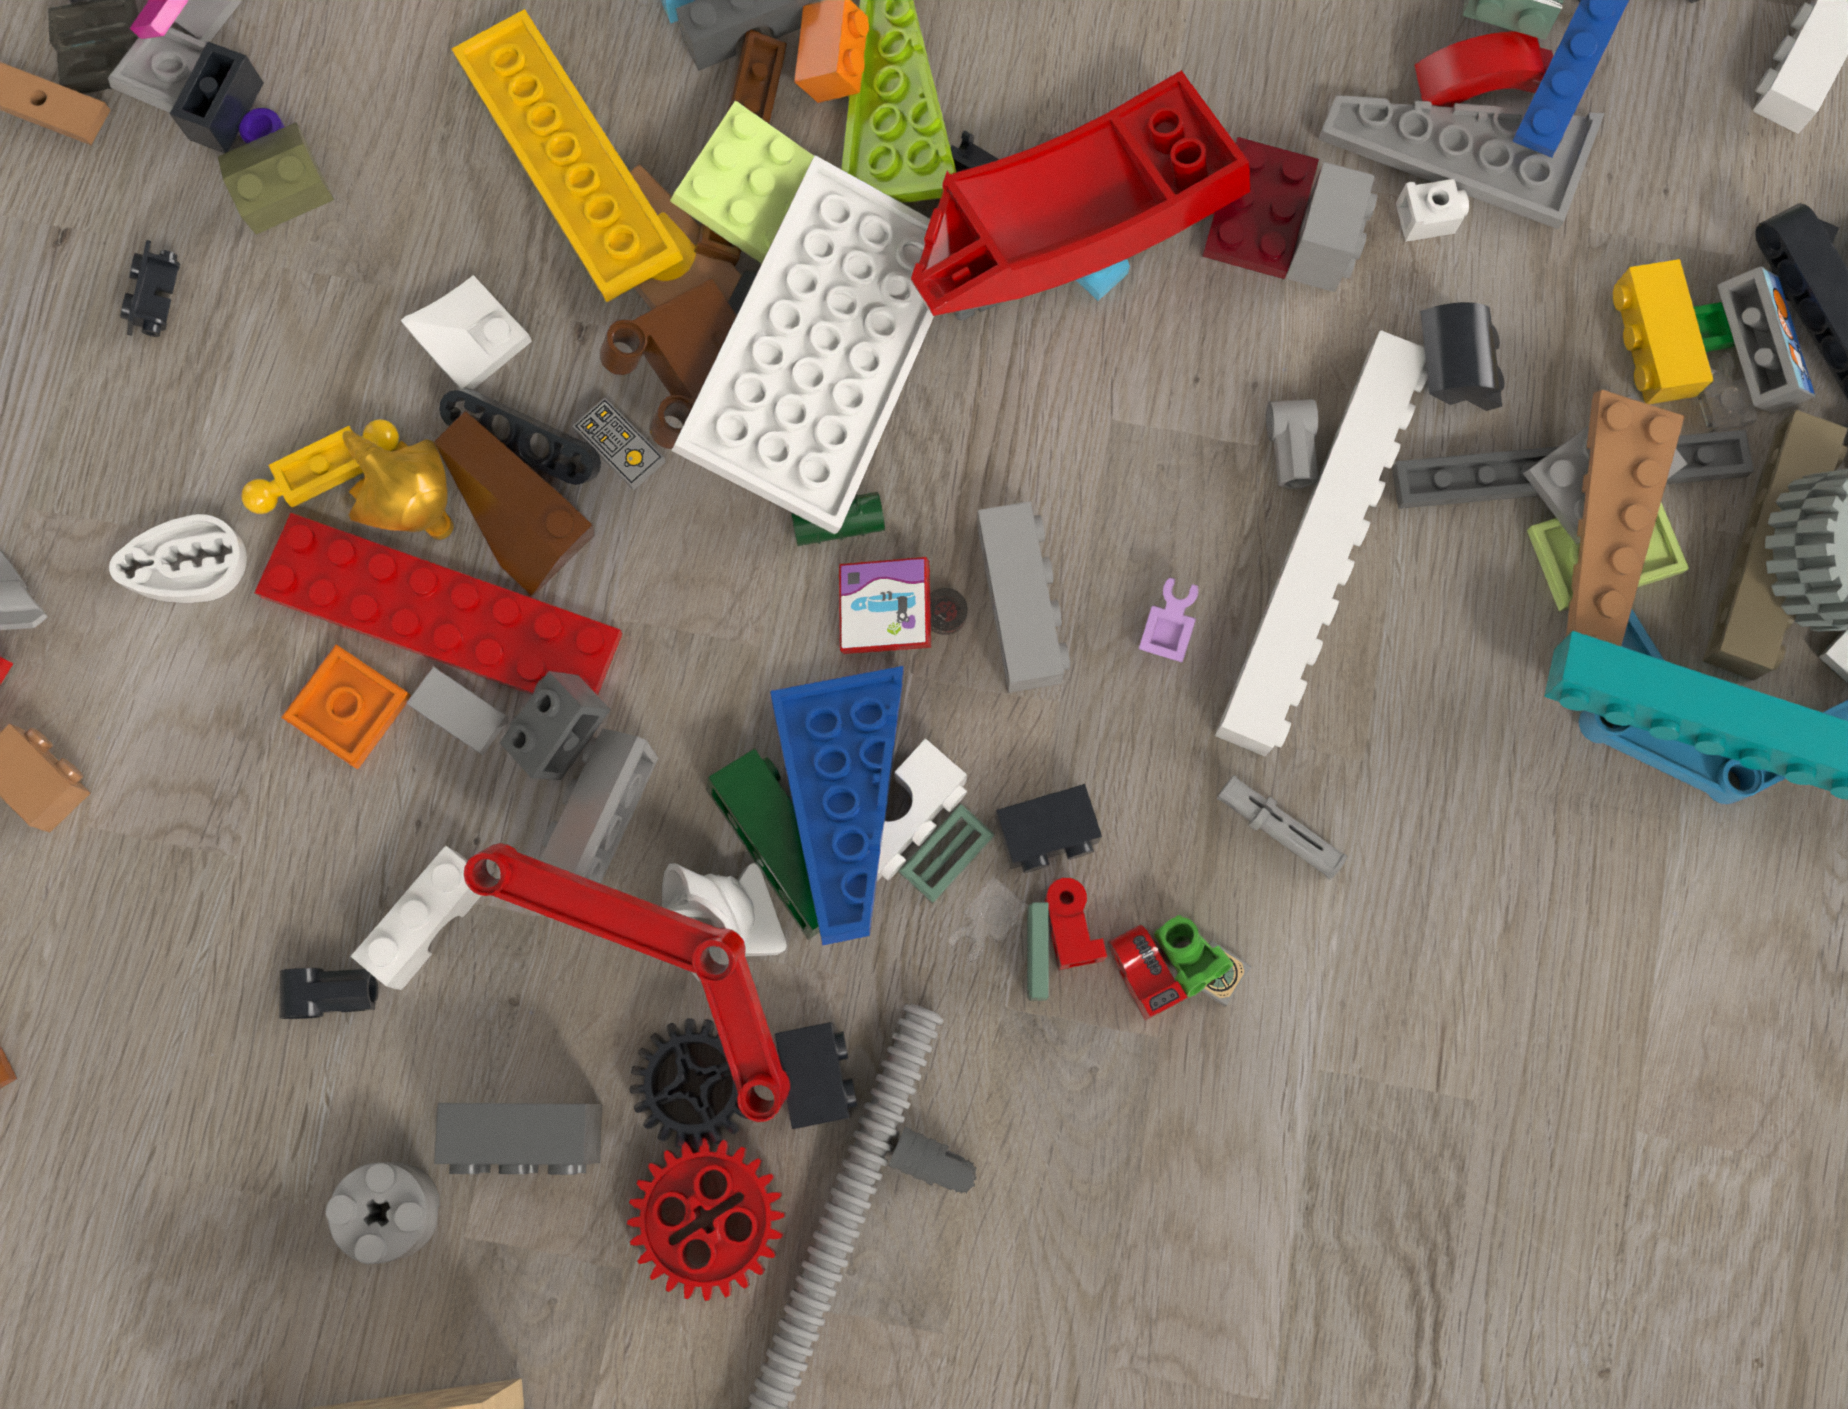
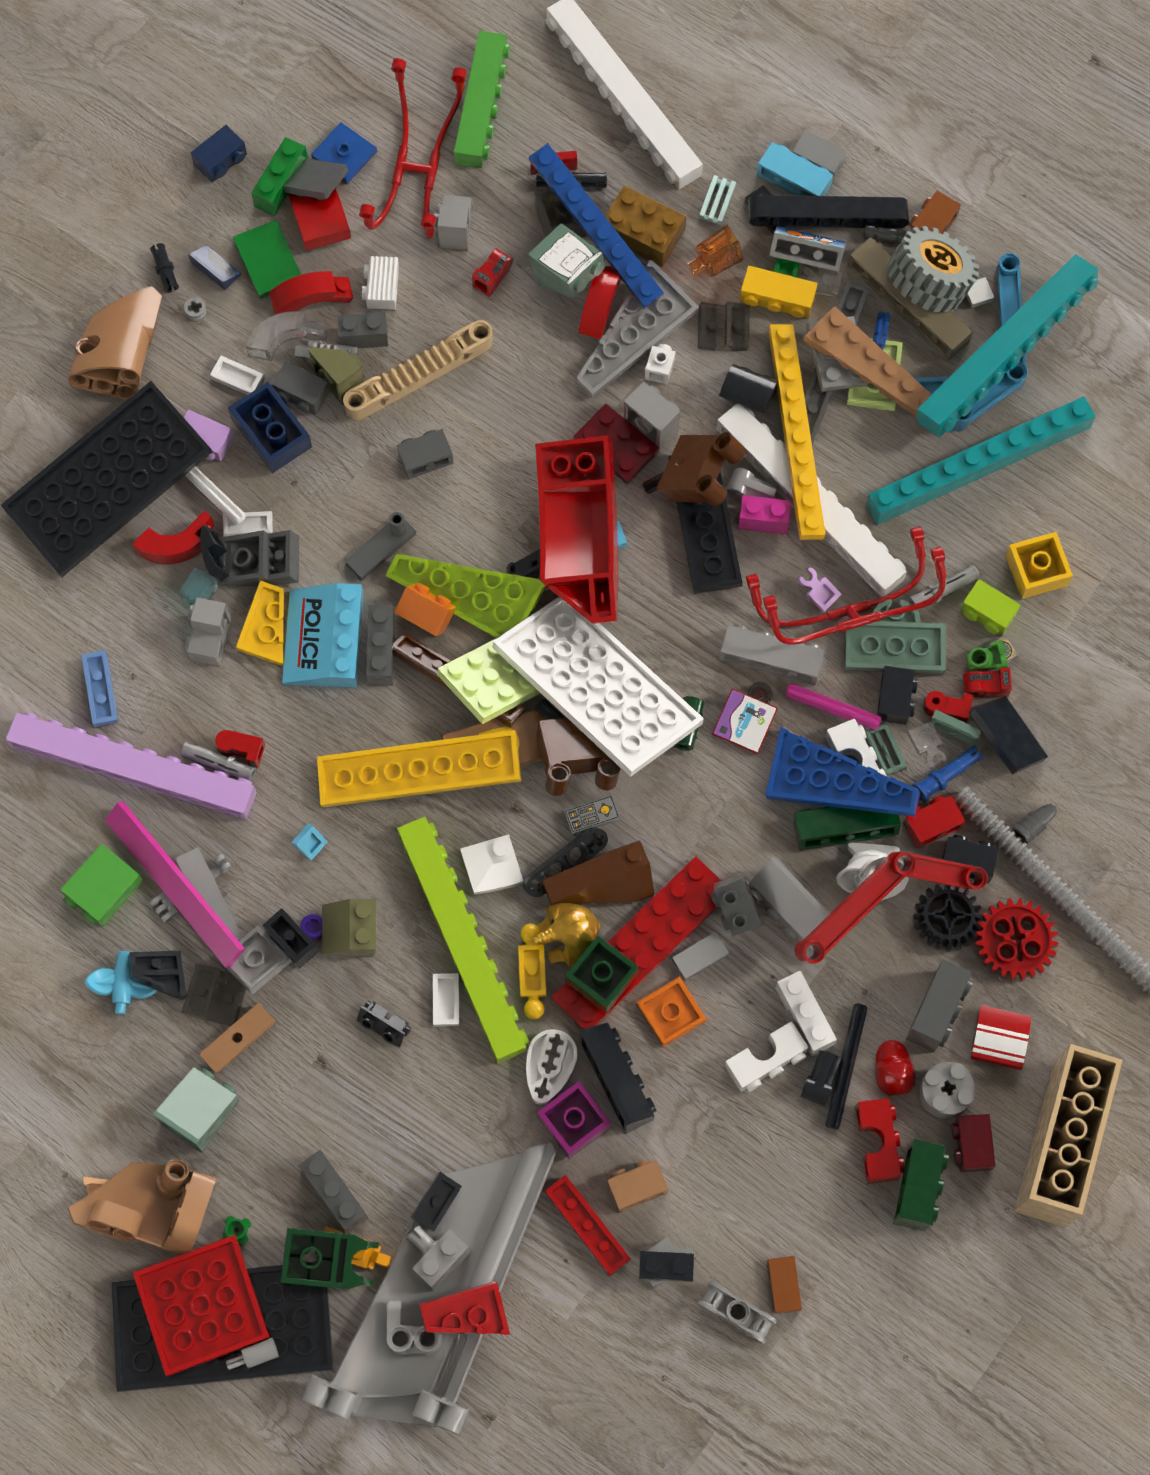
camera: 65 degrees left, 5 degrees down
none -> medium azure plate [291,824,328,860]
none -> lime brick [397,816,529,1064]
none -> white tile [433,973,459,1027]
none -> magenta brick [537,1081,611,1159]
none -> dark green brick [565,935,639,1014]
none -> black slope [580,1023,656,1134]
none -> pearl gold brick [605,185,686,267]
none -> reddish brown piece [643,432,746,507]
none -> black plate [668,455,743,594]
none -> clear orange torso [687,224,744,277]
none -> clear smoke slope [698,301,750,351]
none -> light aqua tile [699,175,736,225]
none -> white arch [724,1021,809,1092]
none -> dark pink brick [738,495,791,535]
none -> red bar [746,526,947,645]
none -> yellow plate [768,324,826,540]
none -> dark pink axle [786,683,881,730]
none -> black axle [825,1003,868,1130]
none -> sand green plate [845,599,946,674]
none -> red arch [855,1098,905,1184]
none -> teal brick [866,396,1096,525]
none -> blue axle [873,311,890,350]
none -> red piece [875,1040,916,1096]
none -> dark green brick [893,1139,949,1231]
none -> red brick [903,795,965,849]
none -> blue pin [912,745,983,803]
none -> dark red brick [951,1114,996,1172]
none -> lime brick [960,579,1021,636]
none -> black tile [970,696,1048,775]
none -> slope [970,1005,1032,1070]
none -> yellow brick [1005,532,1073,600]

